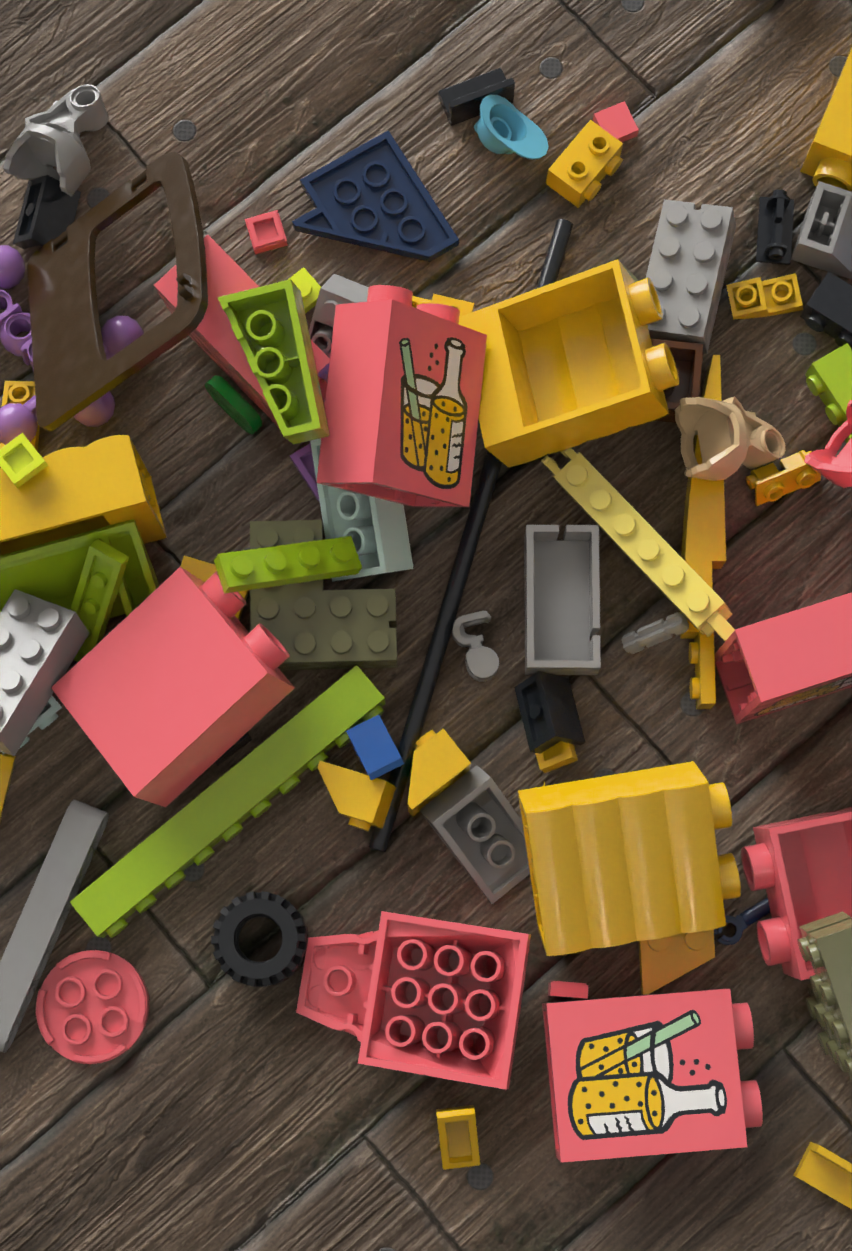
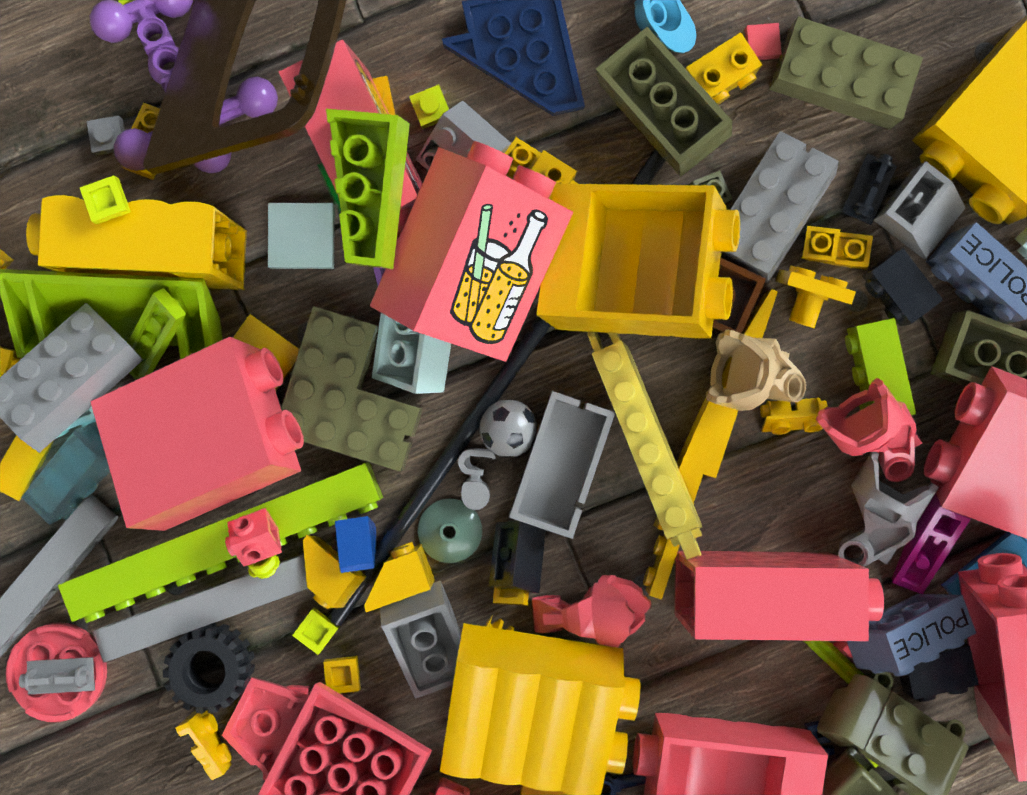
camera: 15 degrees right, 10 degrees up
lime plate [214,536,362,594] -> none
coral tile [245,210,288,255] -> none
light grey axle [622,612,689,654] -> none
none -> light grey hinge [19,657,95,695]
none -> clear light blue wedge [21,421,110,525]
none -> light grey beam [92,554,308,662]
none -> yellow wing [175,710,232,780]
none -> coral brick [225,508,282,567]
none -> neon yellow plate [248,555,280,579]
none -> light aqua tile [268,203,335,269]
none -> neon yellow plate [292,607,340,655]
none -> yellow plate [323,656,361,693]
none -> sand green dish [418,498,482,563]
none -> light grey piece [479,399,538,458]
none -> coral piece [531,575,651,648]
none -> olive brick [596,27,733,177]
none -> olive brick [769,16,923,129]
none -> yellow plate [775,265,856,328]

